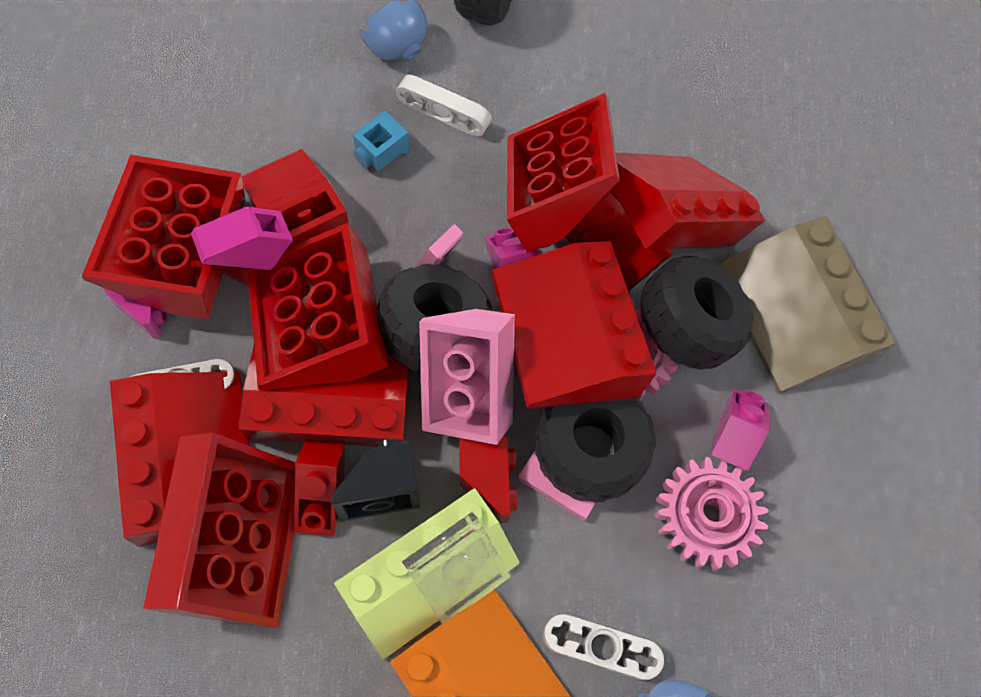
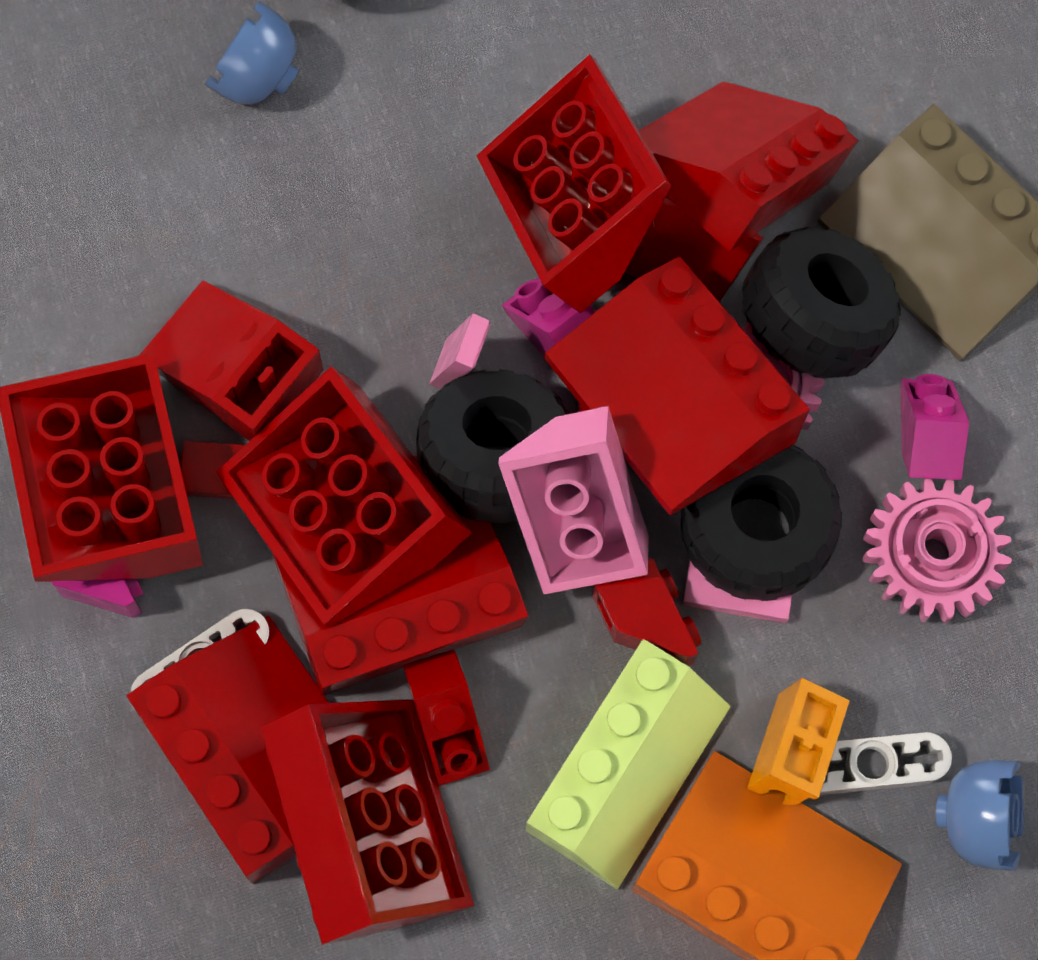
camera: 20 degrees left, 5 degrees up
dark pink slope [191,207,293,270] -> none
black slope [331,439,420,522] -> none
dark azure brick [353,110,410,172] -> none
white beam [396,75,492,136] -> none
clear tile [402,512,511,624] -> none
none -> light orange hinge [747,678,850,805]

